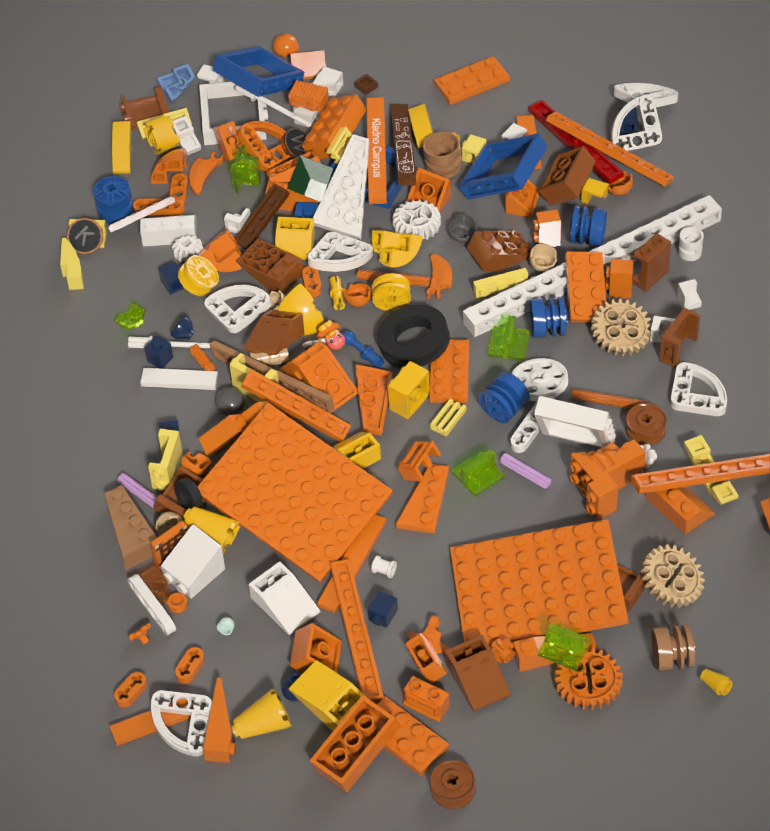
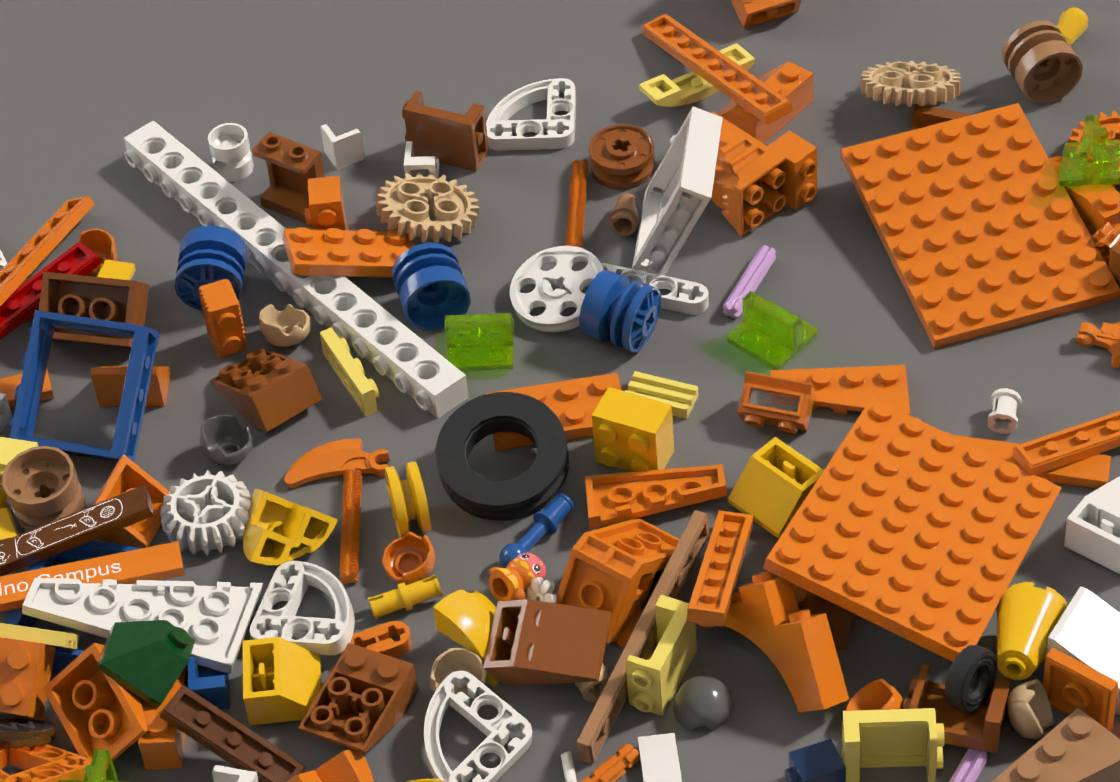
camera: 100 degrees left, 5 degrees down
dark blue brick [368,591,398,628] -> none

